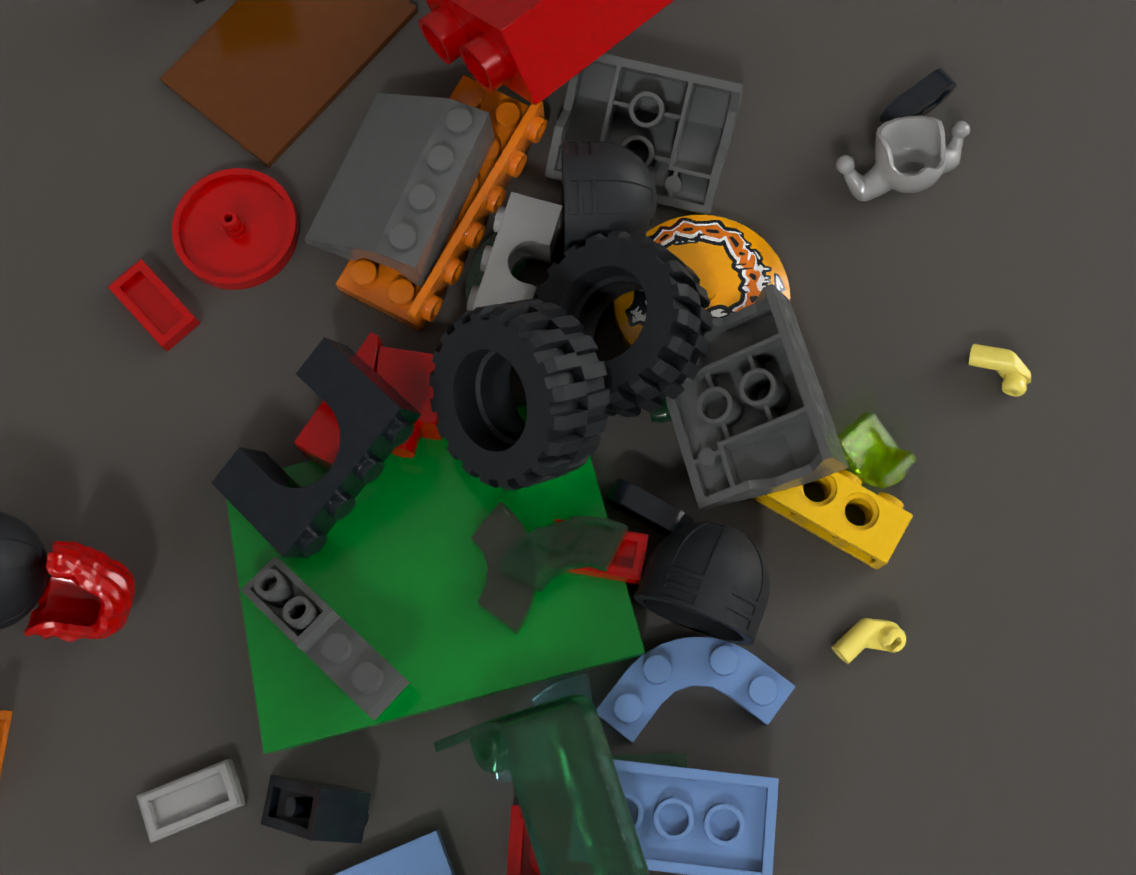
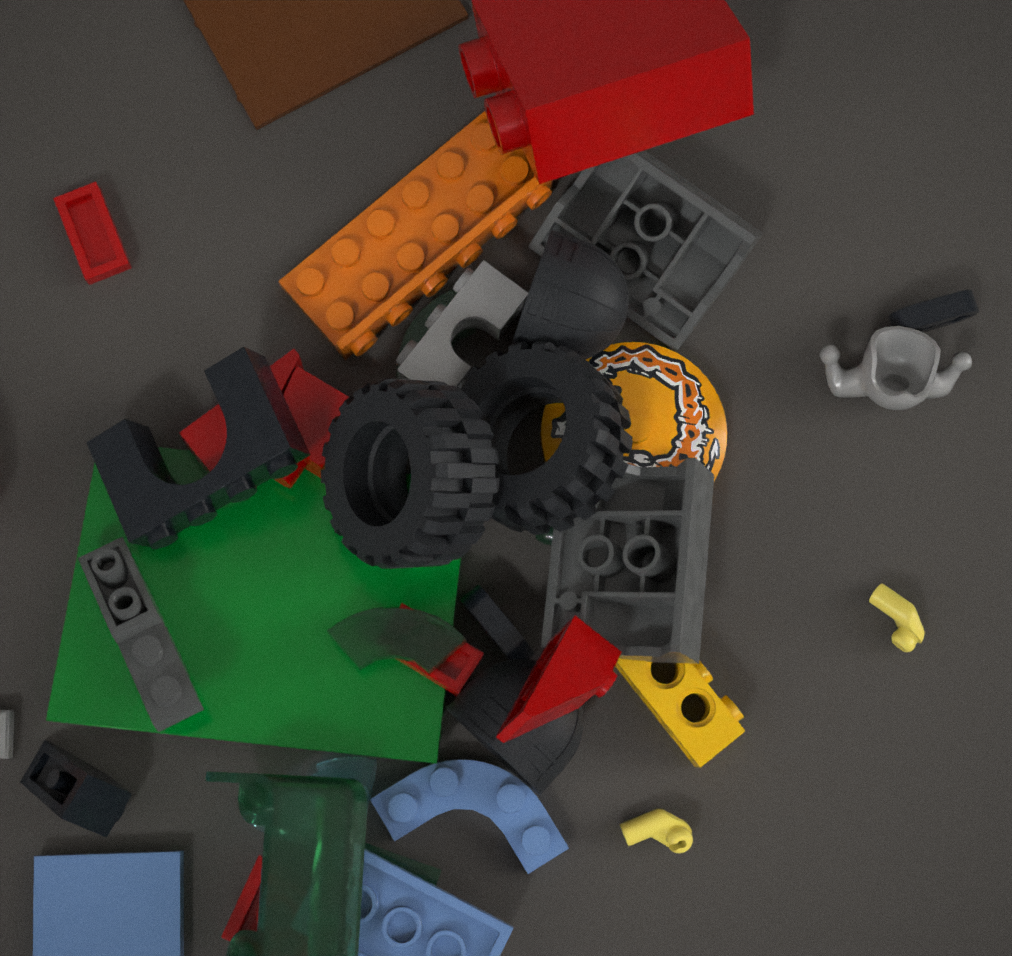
camera: 10 degrees right, 5 degrees up
red piece [172,168,300,290] -> none
dark grey piece [304,93,495,287] -> none
clear smoke tile [471,502,537,634] -> none
clear neon green bracket [838,412,917,489] -> none
none -> red slope [496,615,622,743]

